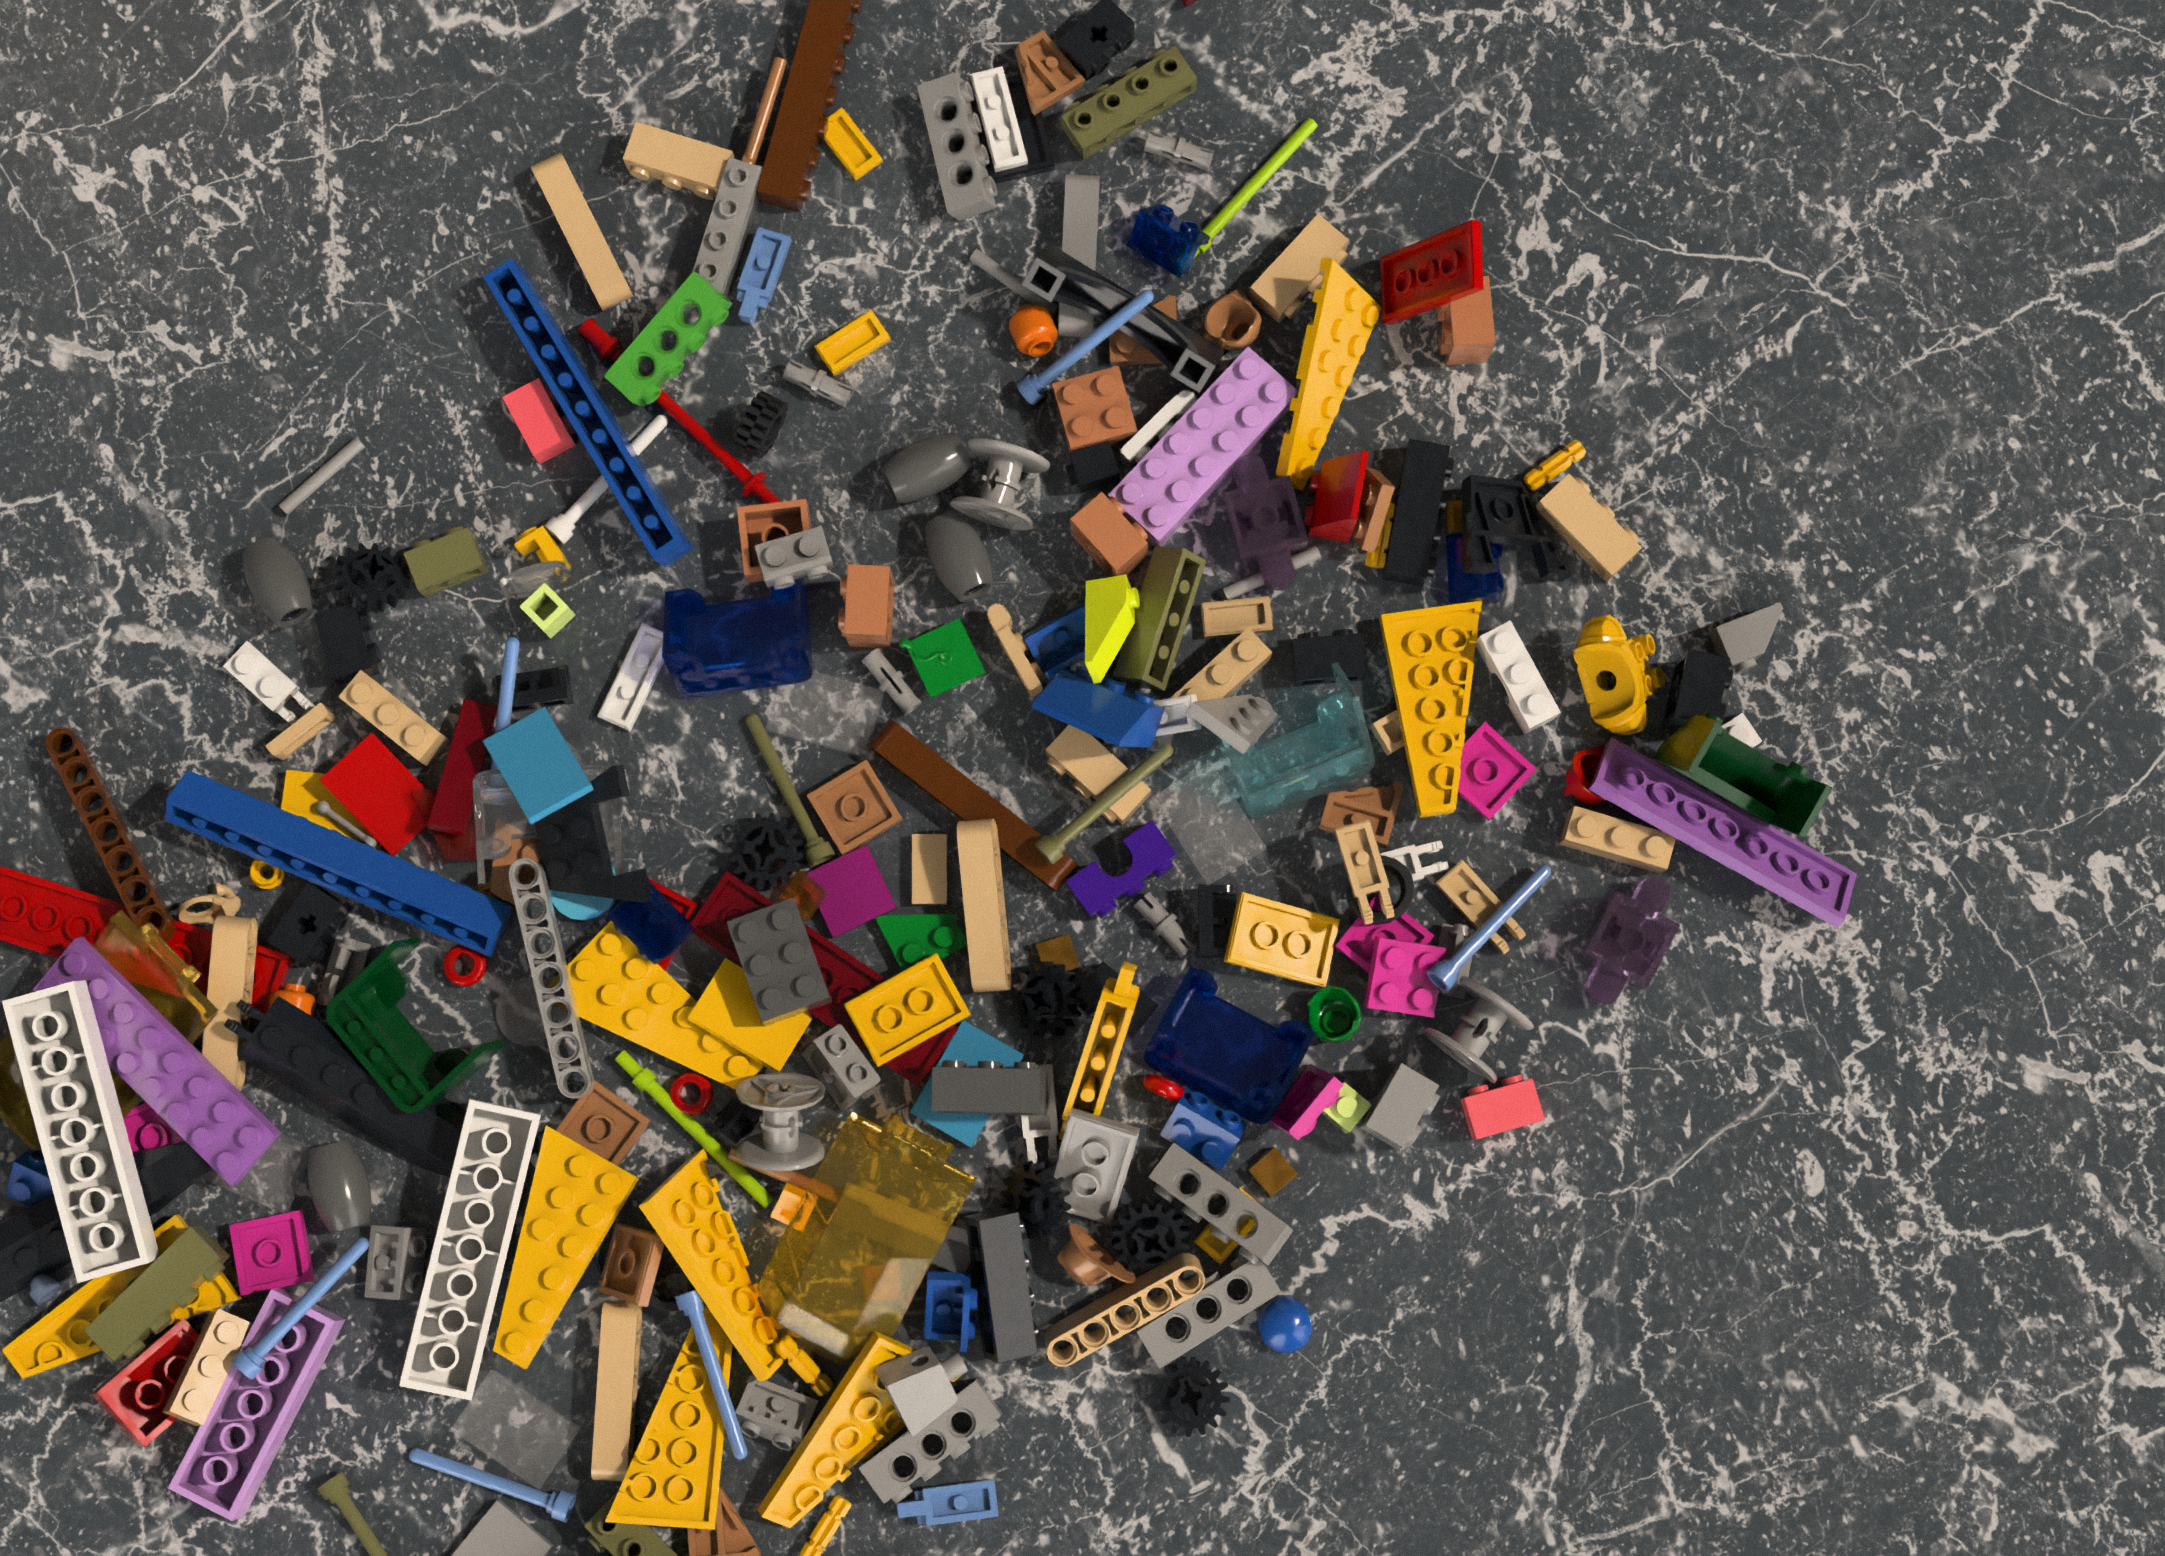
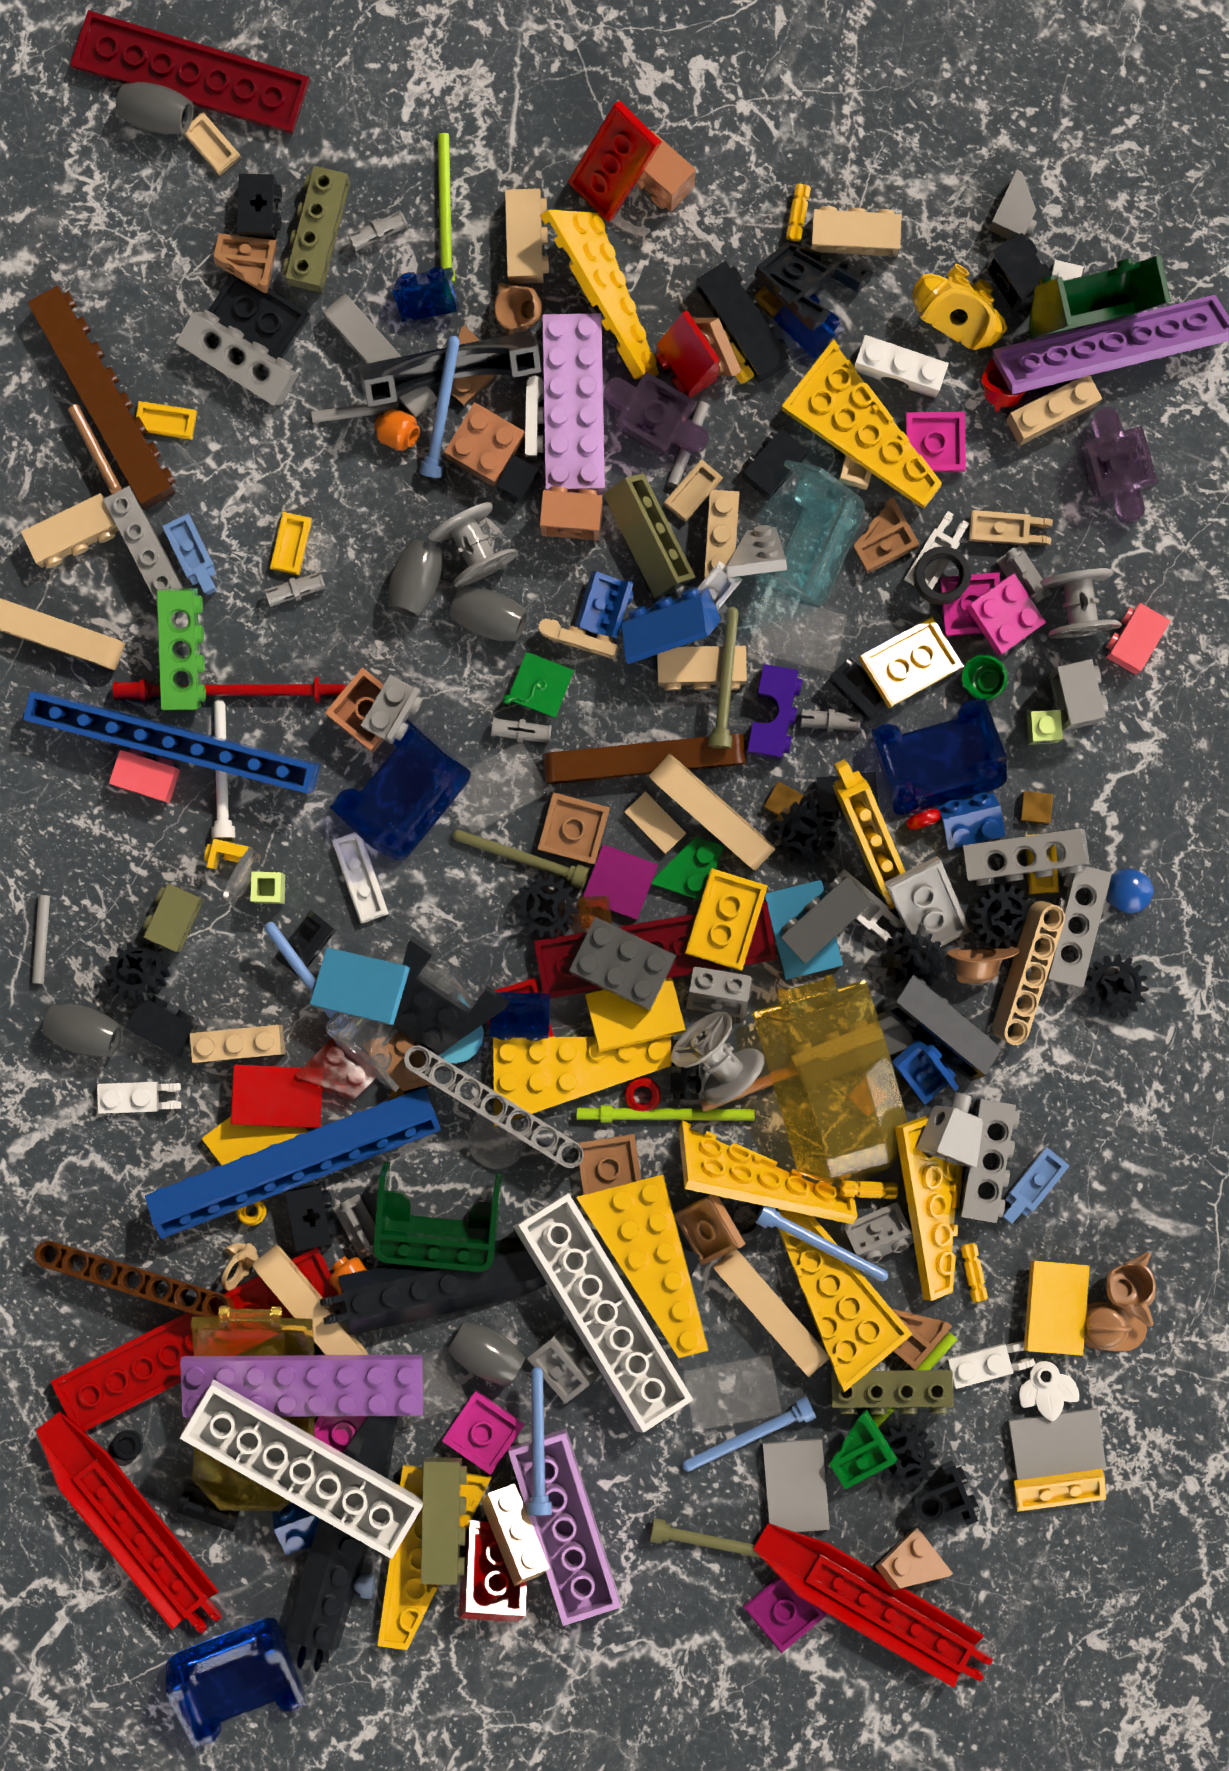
camera: 40 degrees left, 5 degrees up
tan tile [265,702,336,760] -> none
light grey hinge [316,800,378,847] -> none
dark red tile [428,699,498,836] -> none
red piece [443,944,487,987] -> none
black tyre [734,391,788,459] -> none
yellow plate [770,1182,819,1232] -> none
nougat brick [838,564,895,648] -> none
white tile [970,66,1028,172] -> none
neon yellow slope [1085,574,1140,684] -> none
dark pink plate [1265,1063,1344,1141] -> none
tan hinge [1334,819,1395,925] -> none
medium blue piece [1427,865,1551,992] -> none

